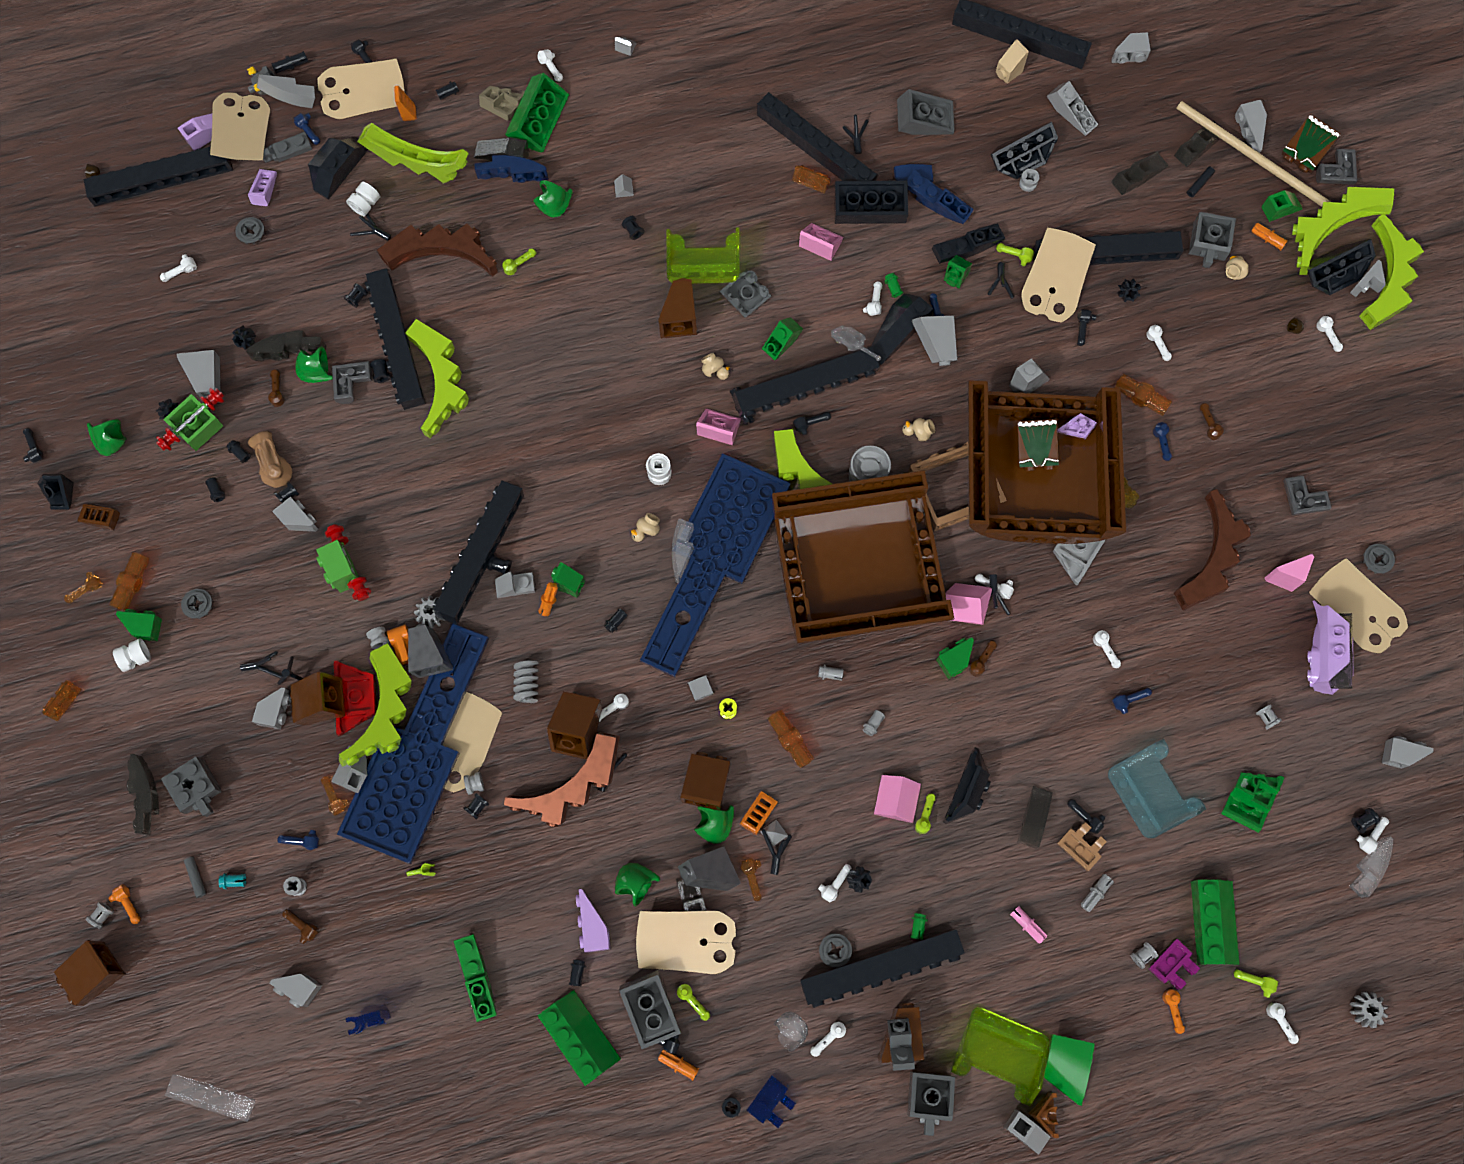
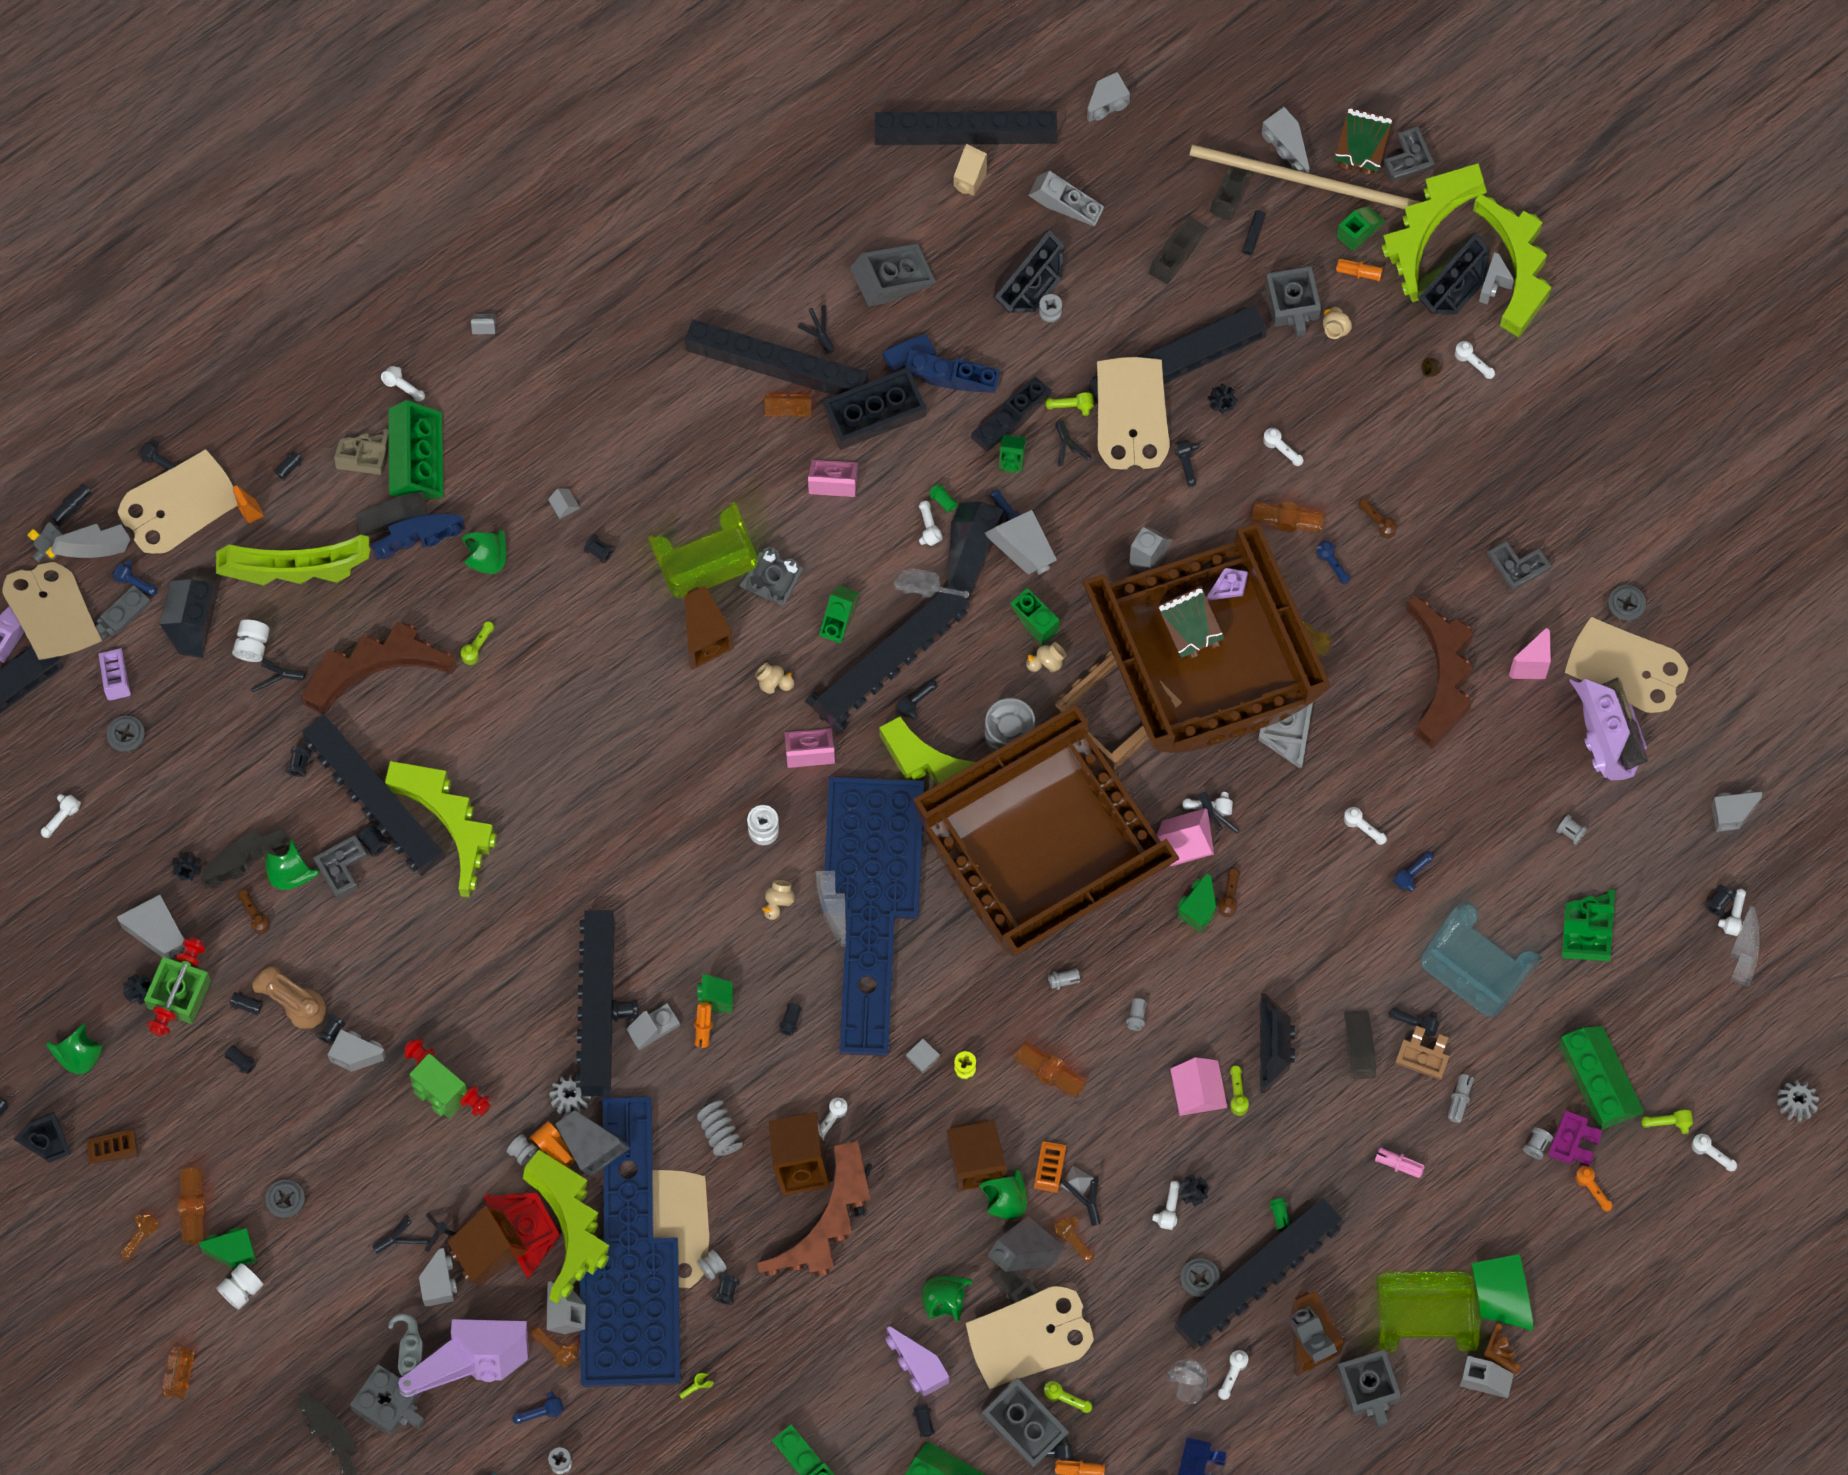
camera: 25 degrees left, 5 degrees down
none -> lavender slope [388,1313,529,1397]
none -> green slope [1010,588,1060,645]

